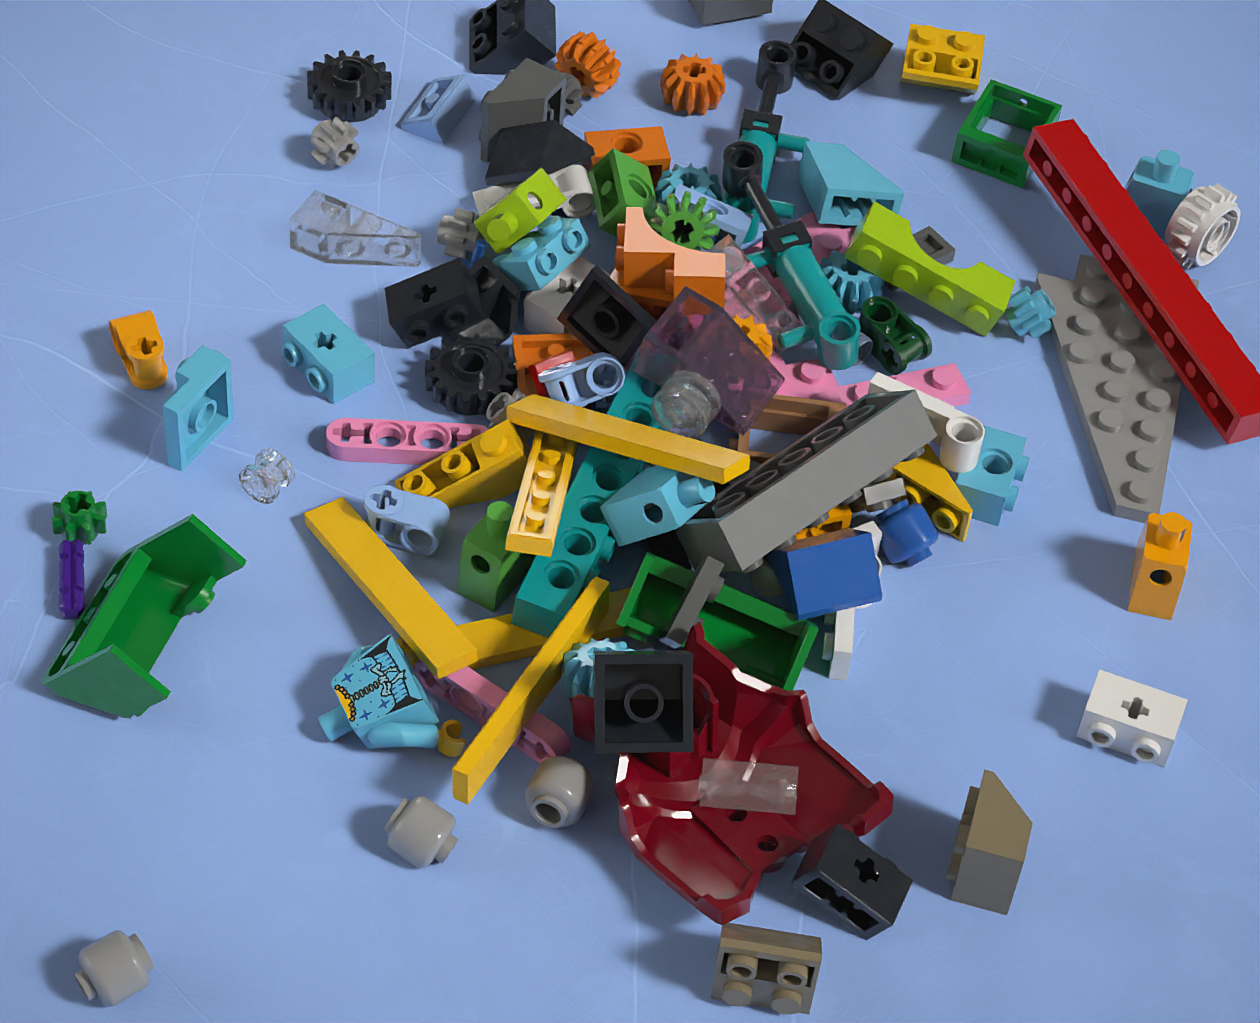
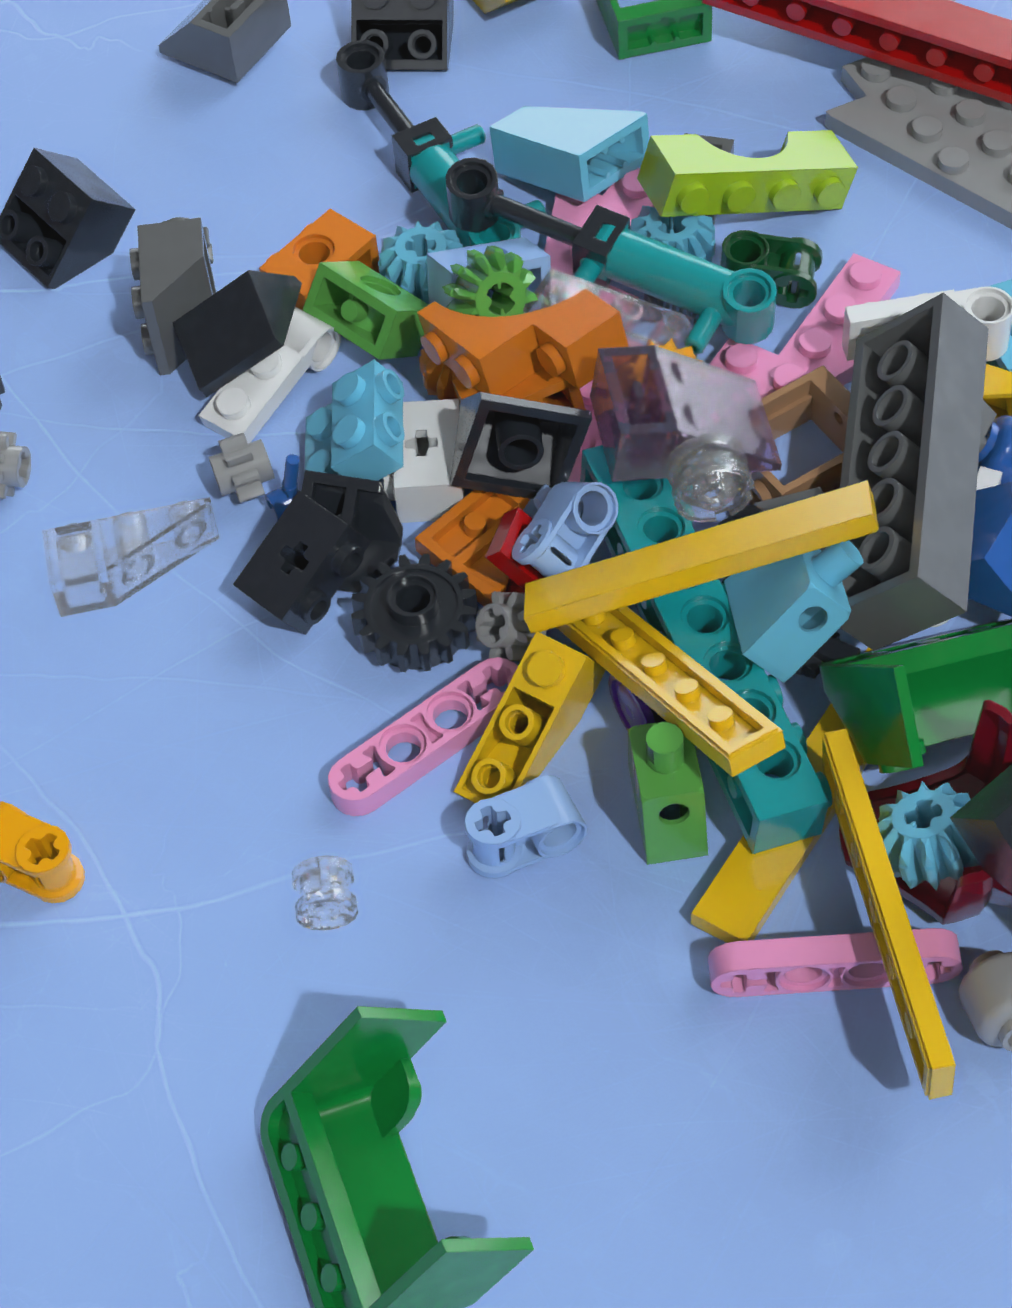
camera: 30 degrees left, 5 degrees up
green gear [51,491,107,545] -> none
dark purple axle [59,539,85,620] -> none
medium azure plate [162,345,234,472] -> none
medium azure brick [281,303,375,404] -> none
yellow tile [304,497,478,679] -> none
medium azure torso [318,634,466,757] -> none
light grey head [383,796,459,868] -> none
light blue slope [400,74,476,143] -> none
lime torso [474,167,567,254] -> none
orange gear [554,31,622,99] -> none
dark grey plate [659,555,725,649] -> none
orange gear [660,53,726,116] -> none
medium azure gear [1005,286,1057,339] -> none

